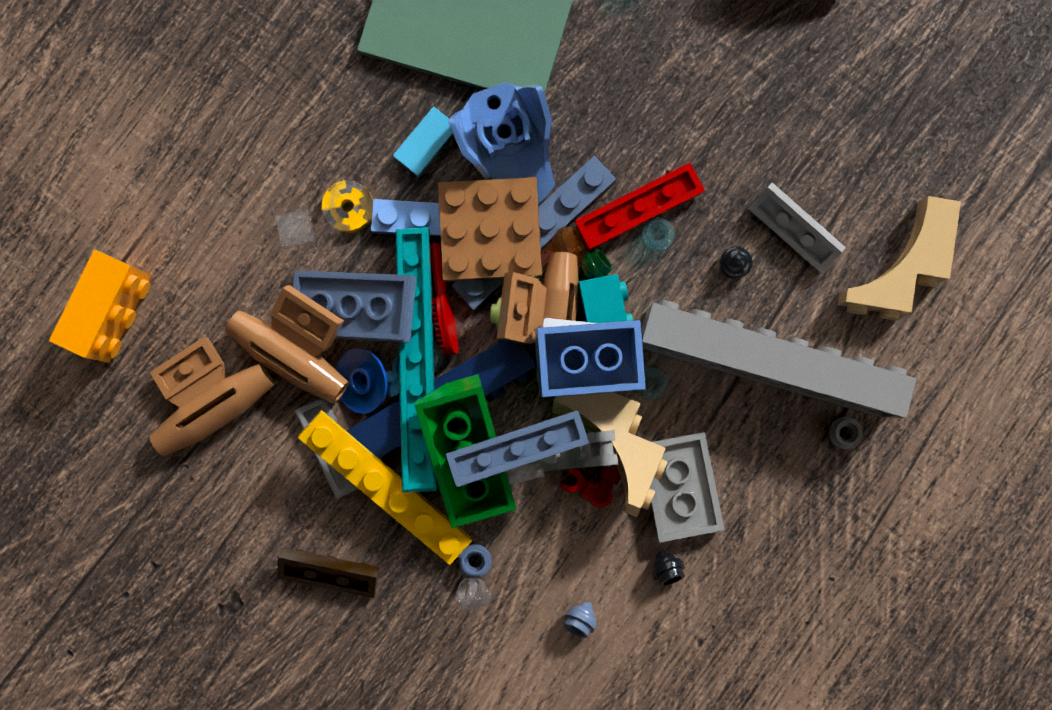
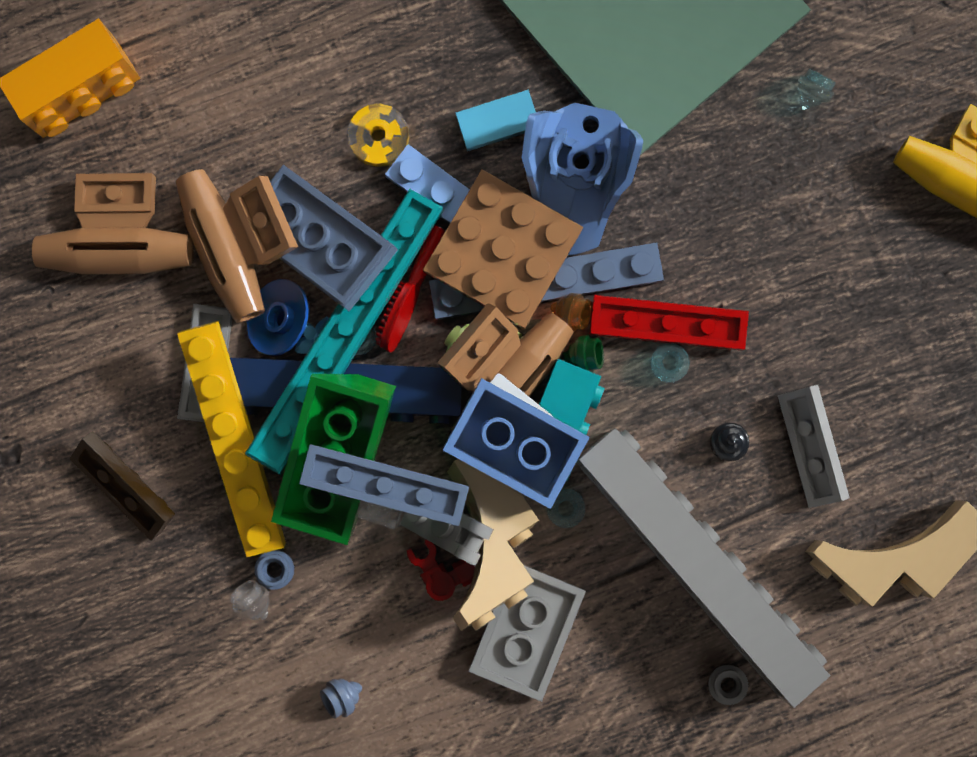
camera: 30 degrees right, 0 degrees up
clear plate [275,209,316,249] -> none
black plate [652,550,685,586] -> none

